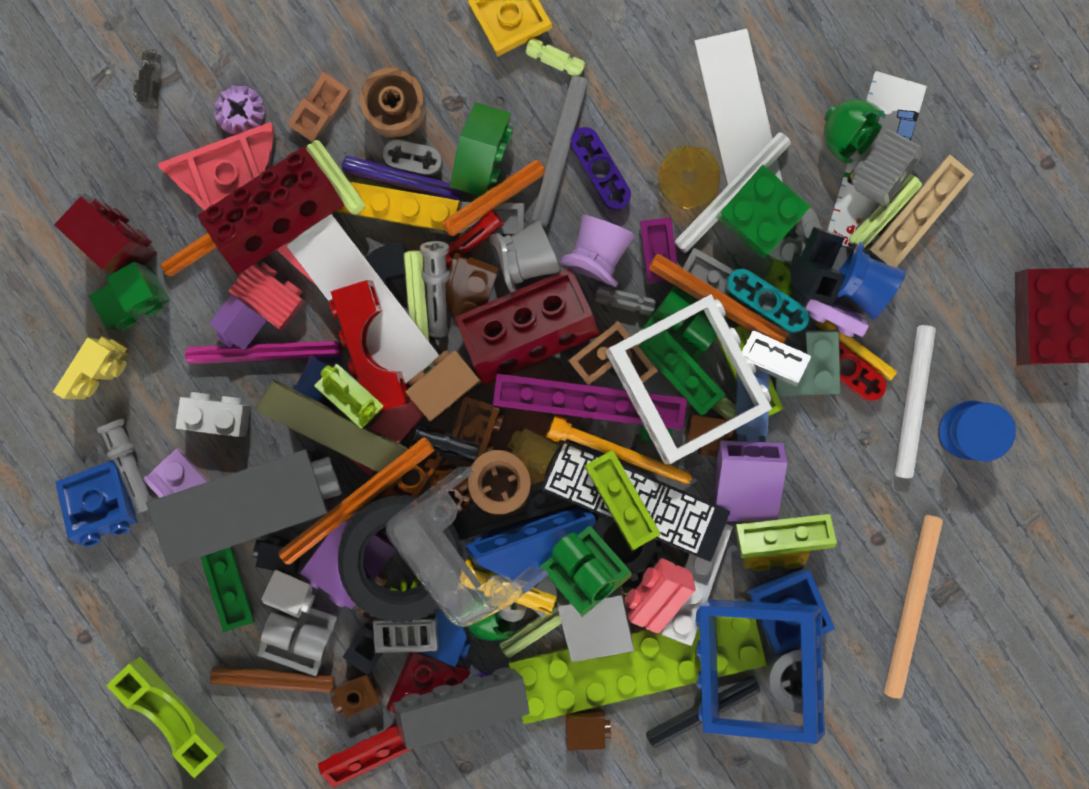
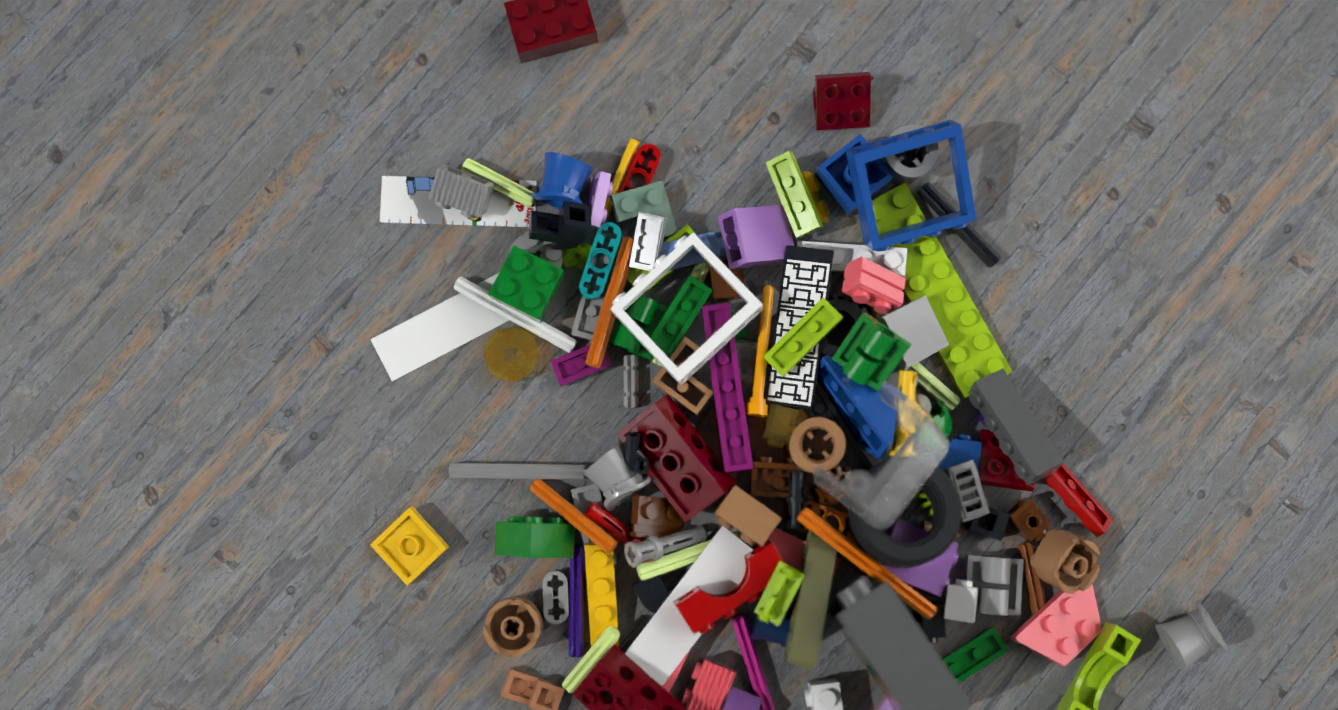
camera: 115 degrees left, 5 degrees down
yellowish green axle [525,38,585,76] -> none
lavender hat [559,214,636,287] -> none
reddish brown brick [566,710,611,751] -> none
dark purple beam [571,127,631,211] -> none
green cylinder [823,99,886,164] -> none
tan plate [867,154,974,267] -> none
light nougat axle [884,515,943,699] -> none
white axle [895,325,936,479] -> none
blue hat [938,400,1016,462] -> none
none -> black arm [624,432,650,474]
none -> dark red plate [813,72,871,131]
none -> coral wing [1010,584,1102,666]
none -> medium nougat brick [1030,529,1100,594]

